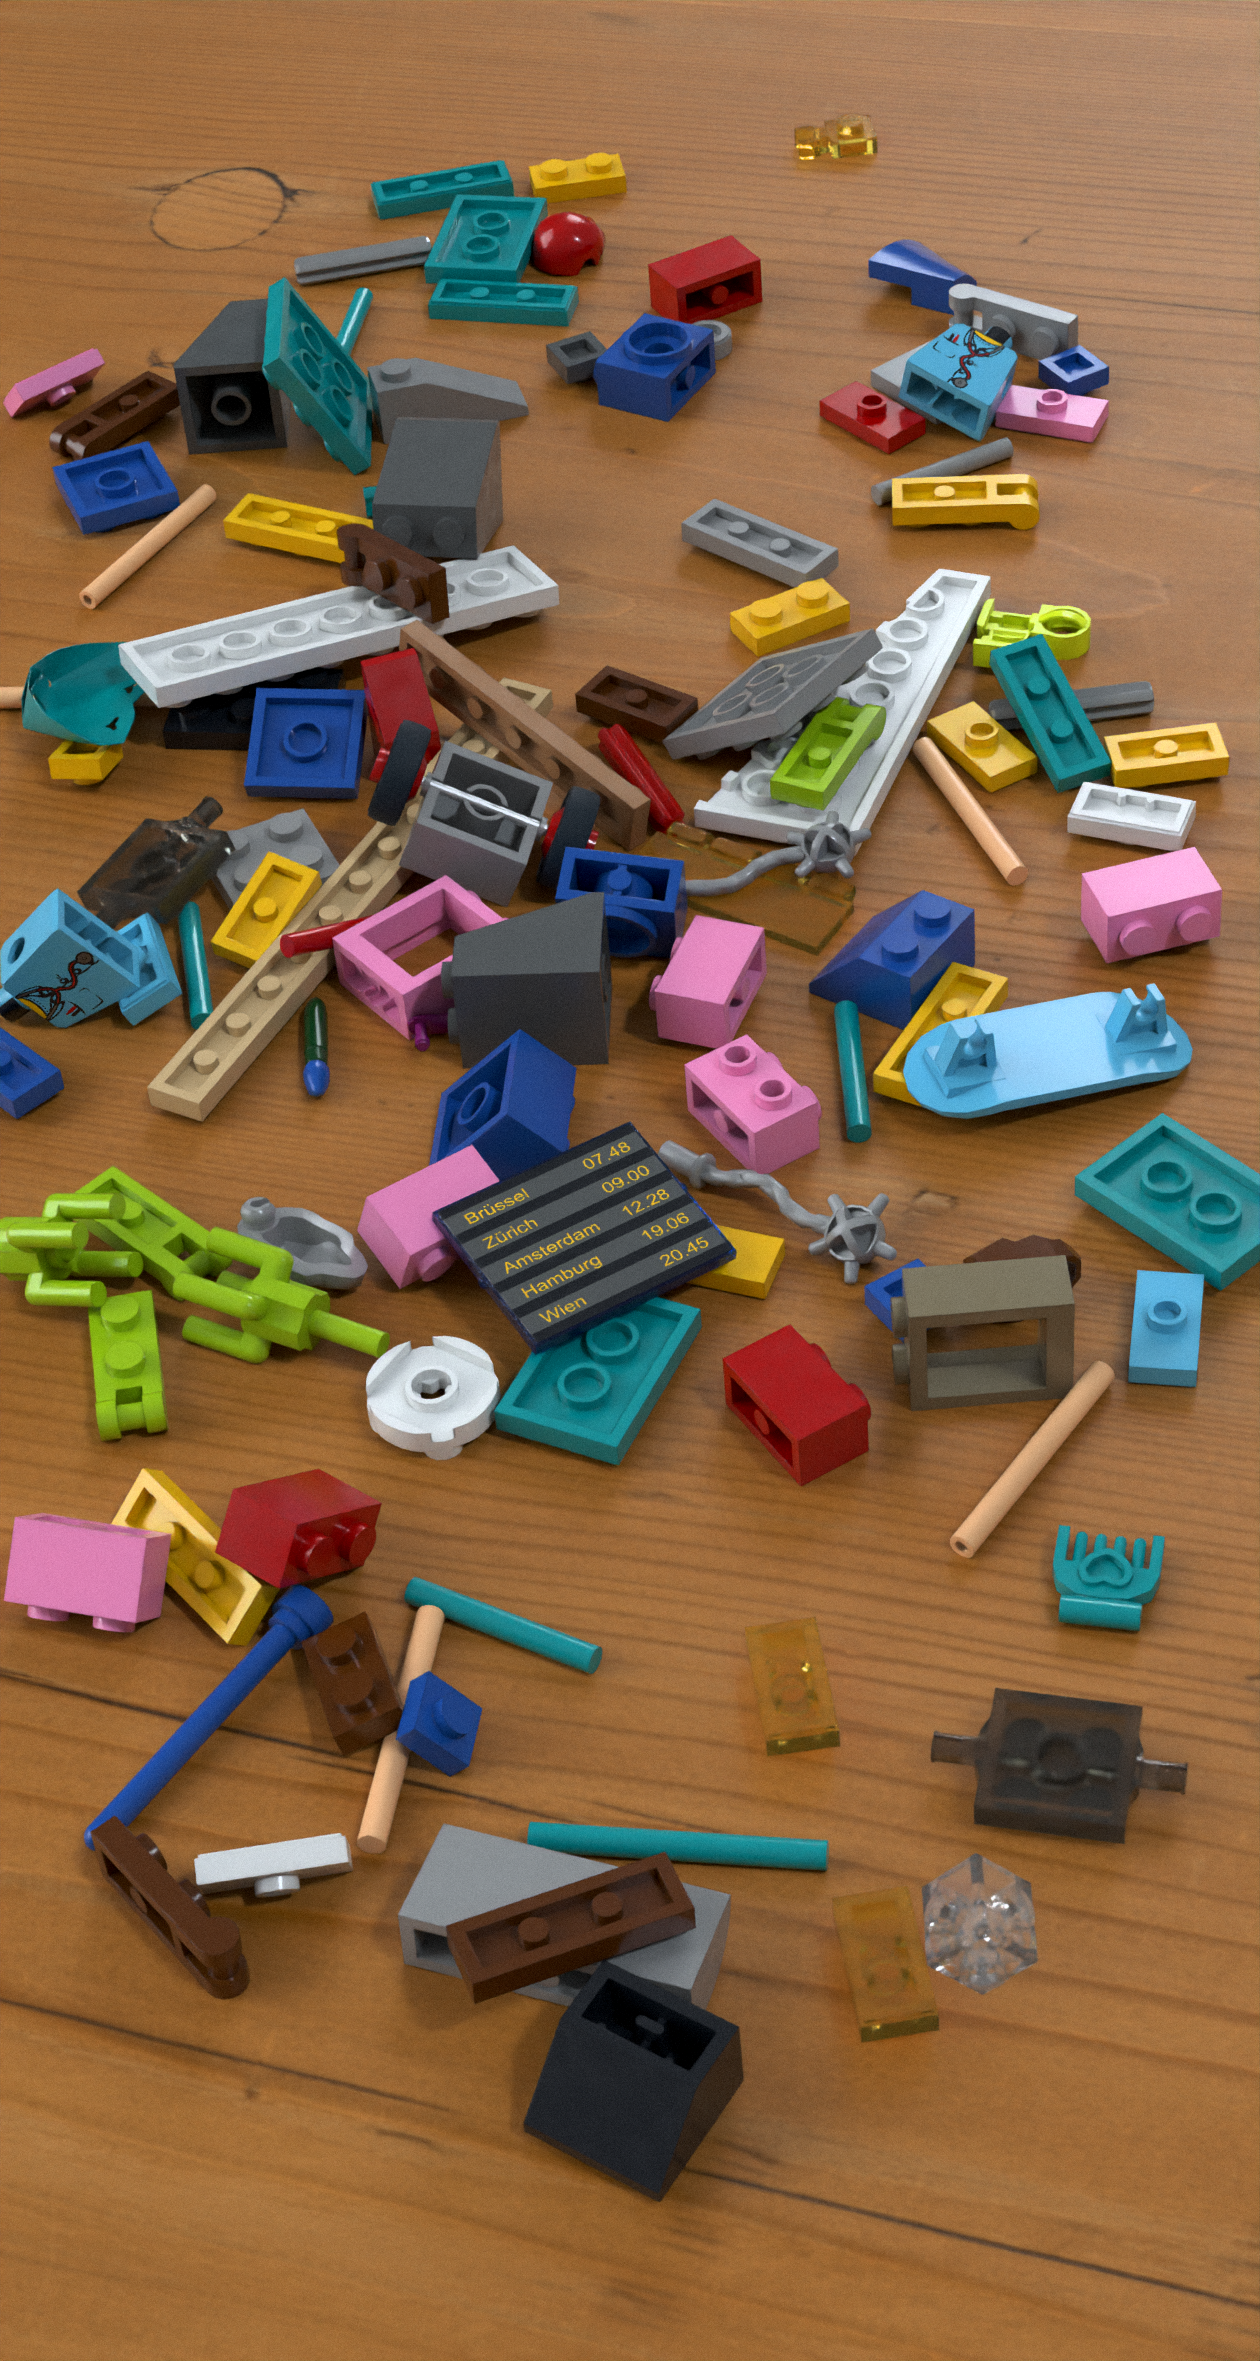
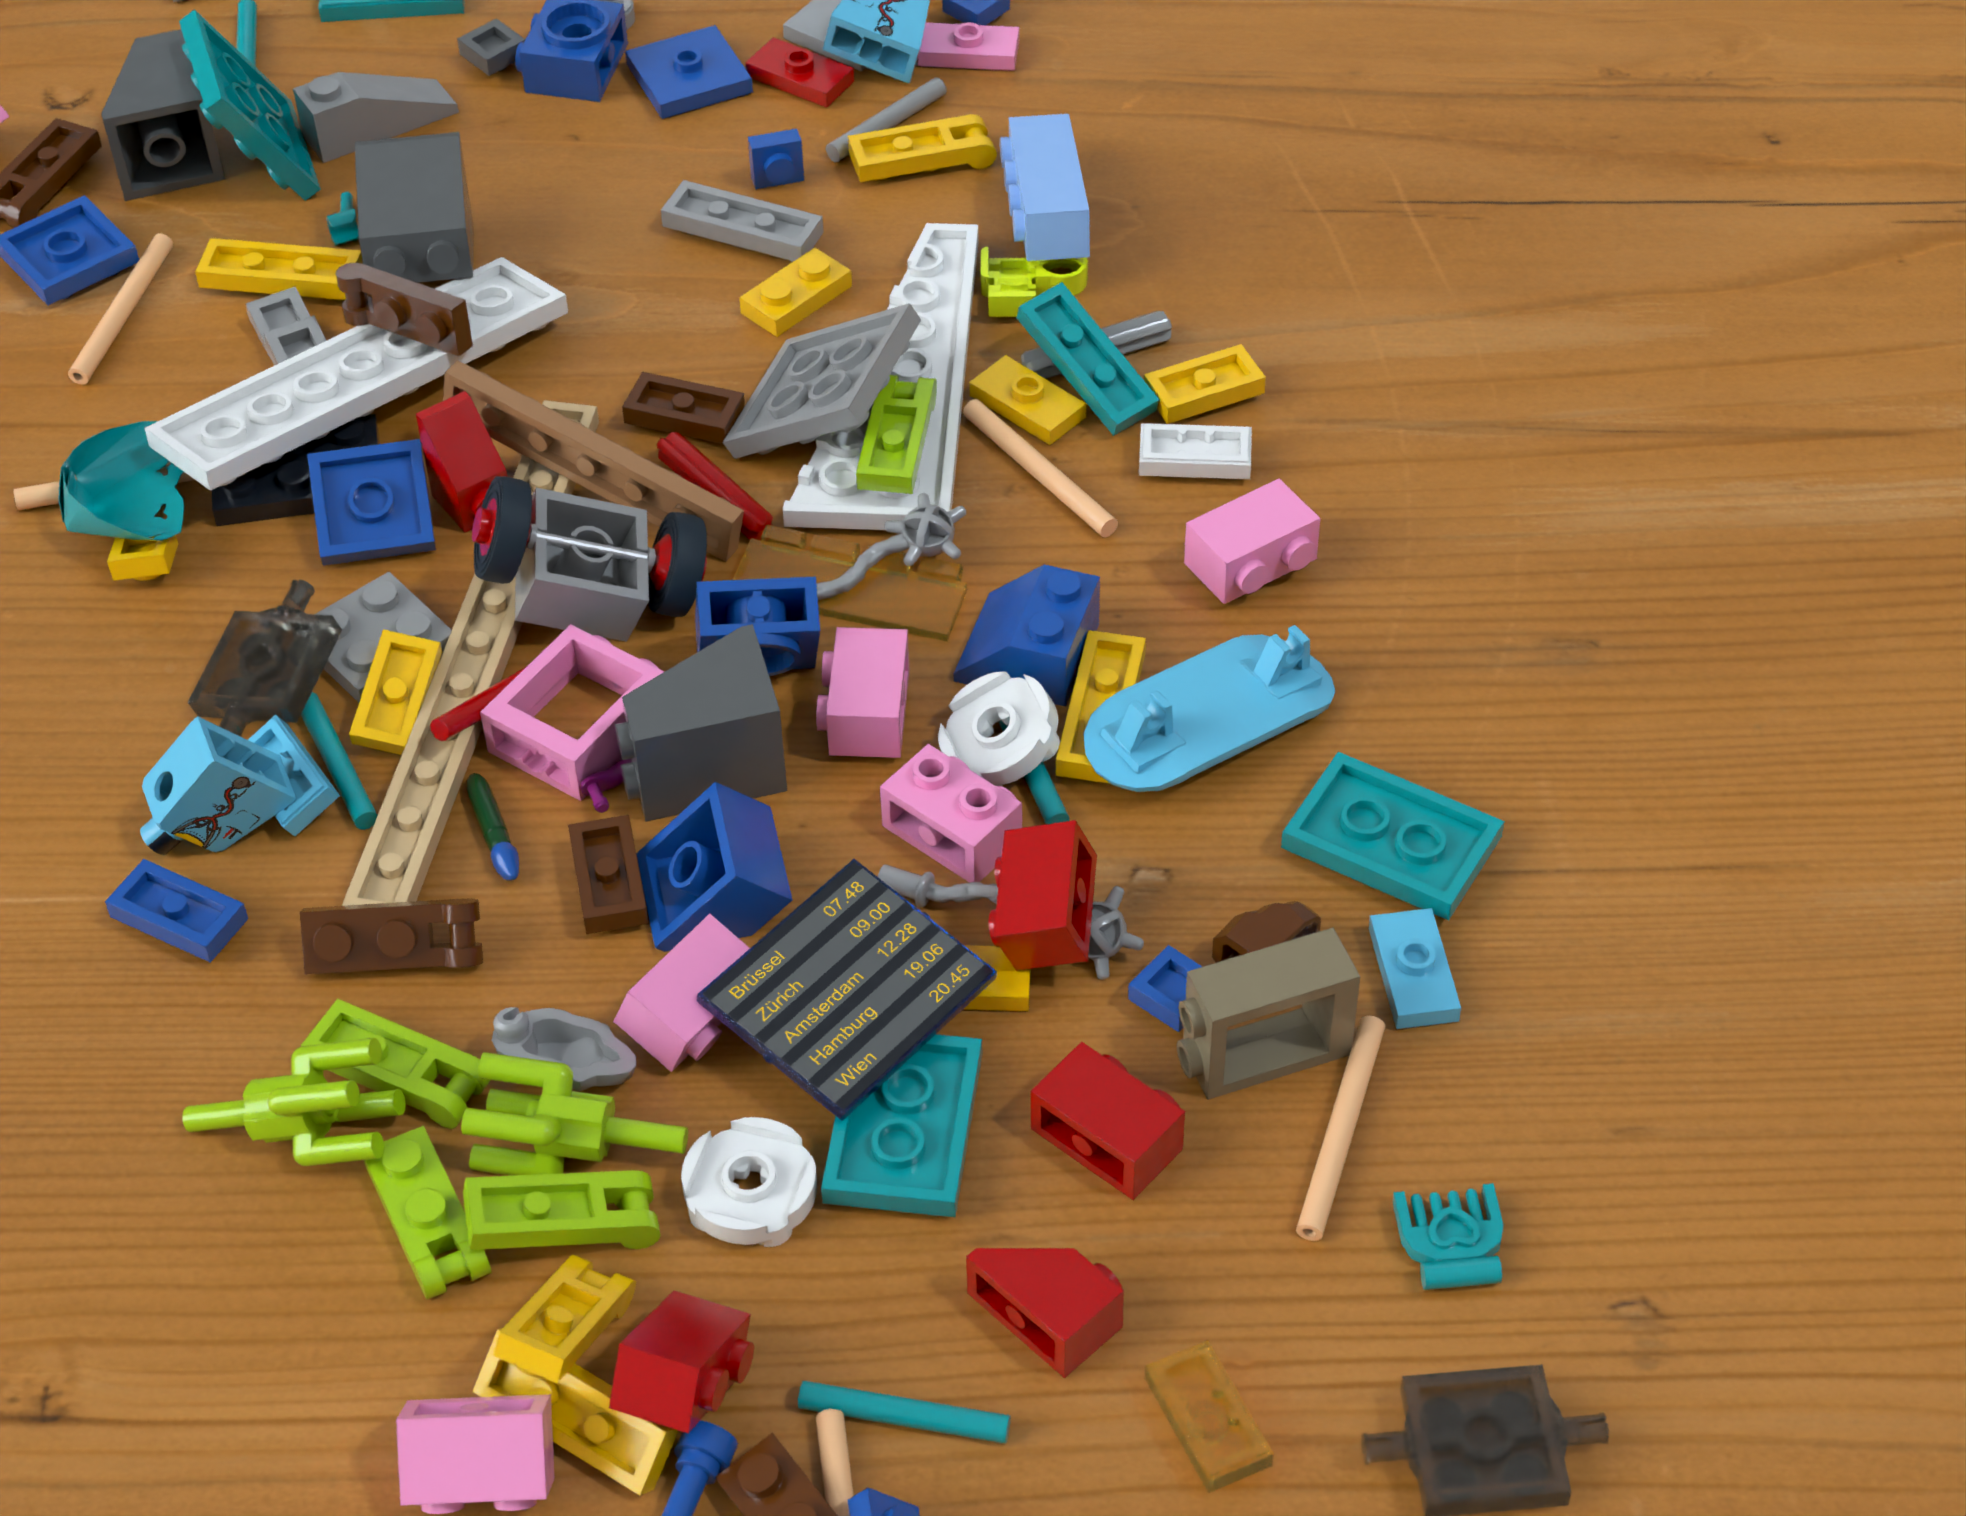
camera: 20 degrees left, 5 degrees up
none -> light grey slope [246,286,326,366]
none -> reddish brown plate [300,898,483,975]
none -> lime plate [463,1170,661,1250]
none -> yellow plate [493,1254,636,1383]
none -> reddish brown plate [568,815,648,935]
none -> blue plate [625,25,753,119]
none -> blue plate [748,128,804,190]
none -> white plate [938,672,1060,786]
none -> red slope [966,1248,1124,1379]
none -> red brick [988,820,1097,971]
none -> light blue brick [1000,114,1090,261]

